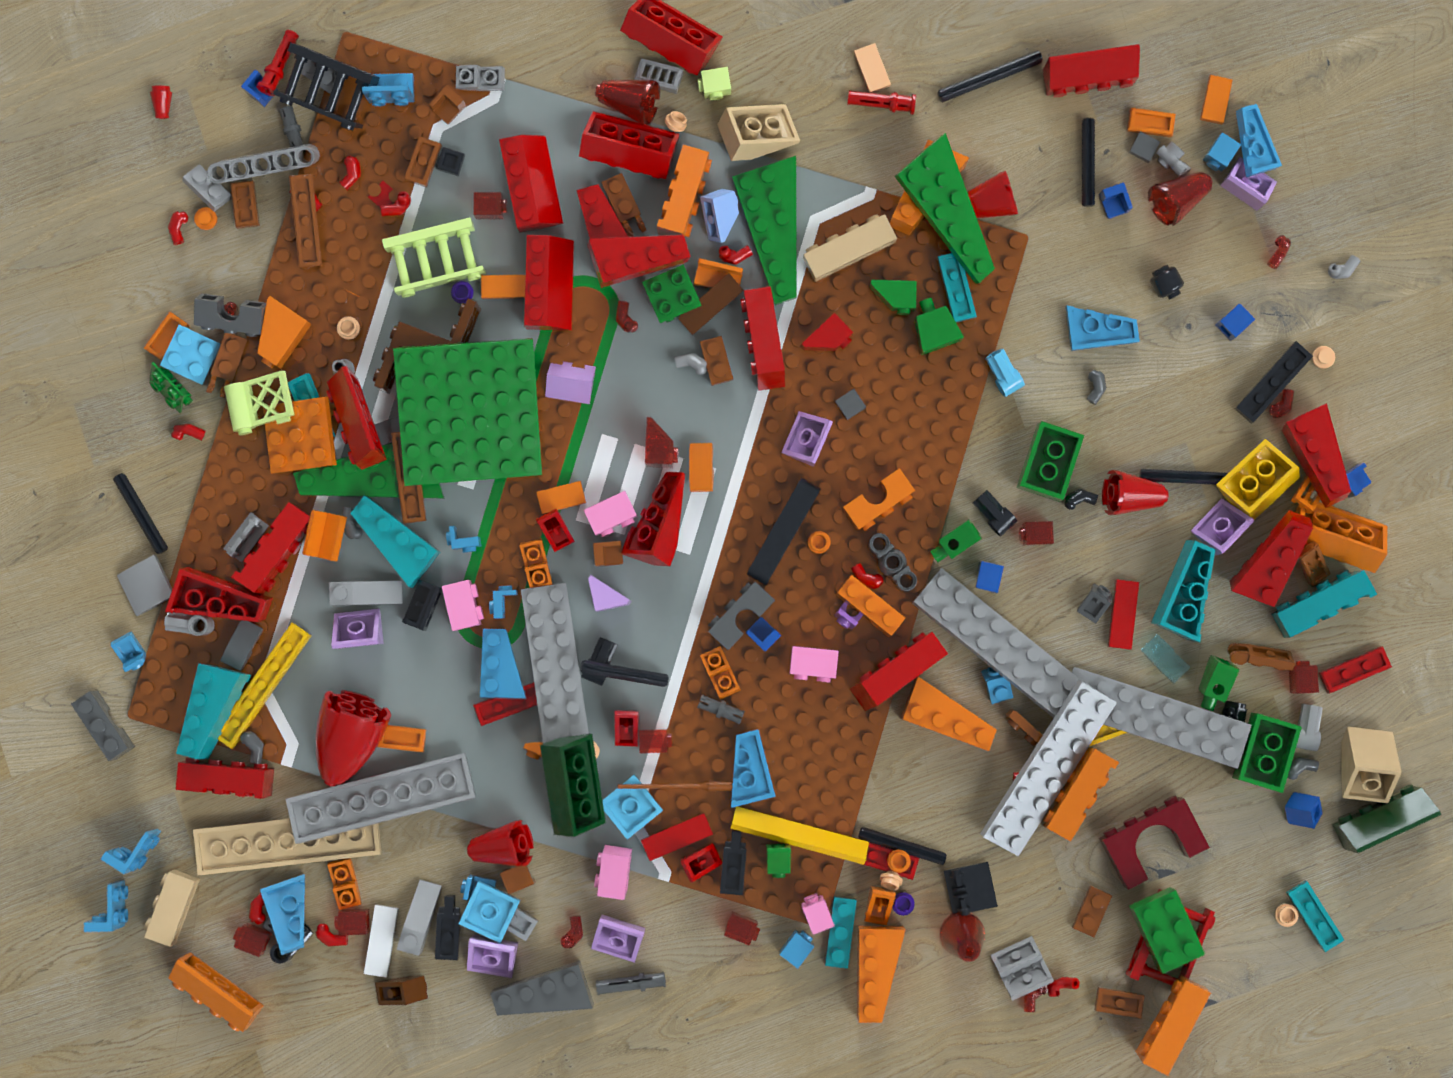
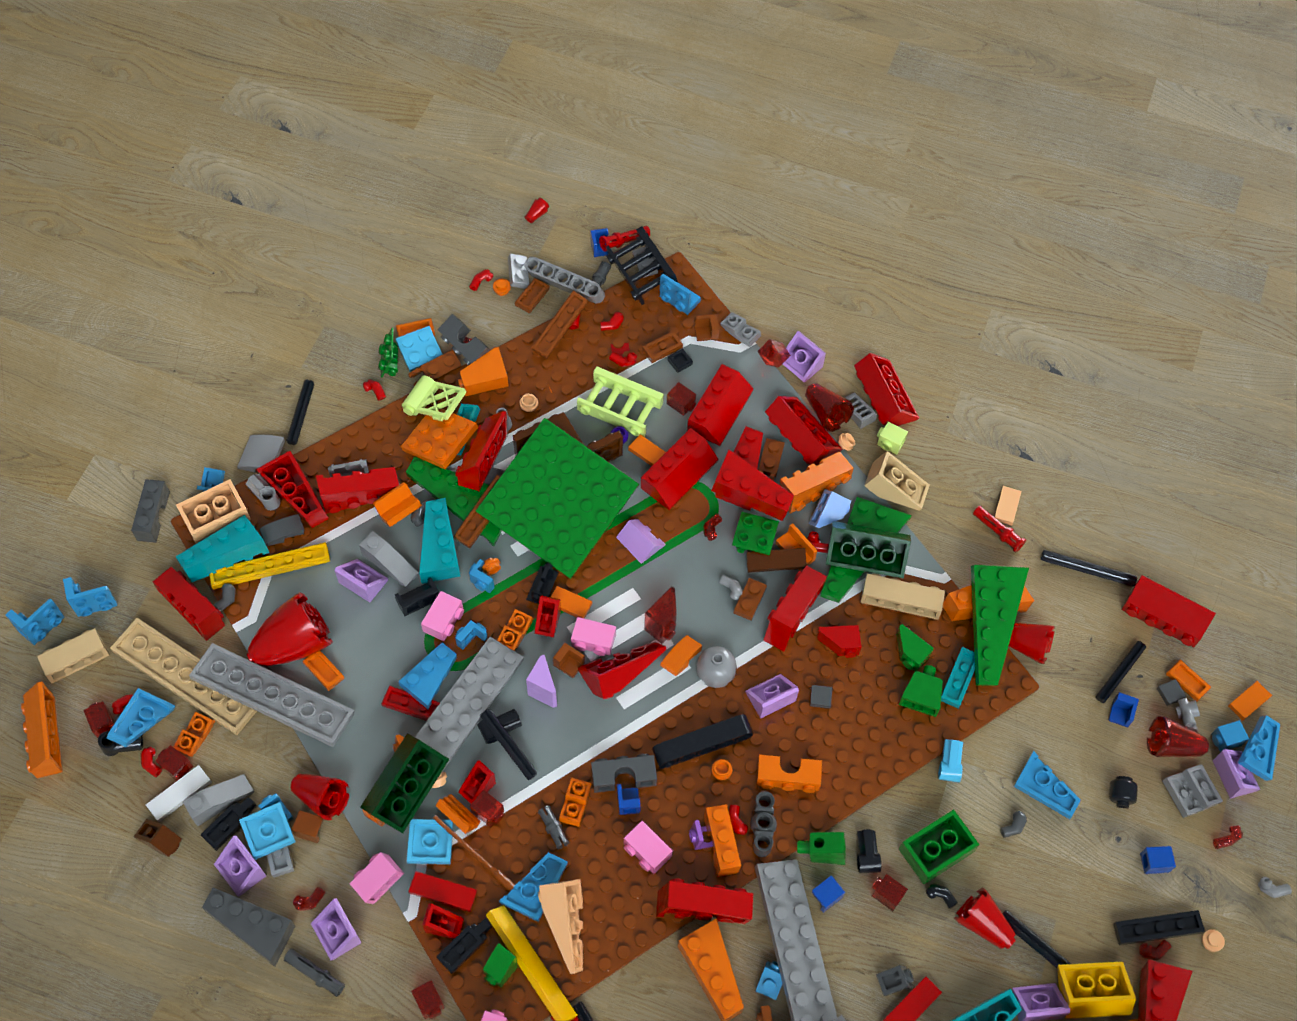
camera: 40 degrees right, 25 degrees down
none -> light nougat brick [176,479,251,544]
none -> orange tile [435,794,481,834]
none -> orange plate [482,558,501,575]
none -> black hinge [526,563,559,604]
none -> light nougat wedge [538,879,583,974]
none -> light grey cylinder [696,646,737,688]
none -> clear red brick [758,339,791,368]
none -> lavender slope [778,331,826,382]
none -> dark green slope [826,521,911,579]
none -> light grey slope [1162,764,1223,818]

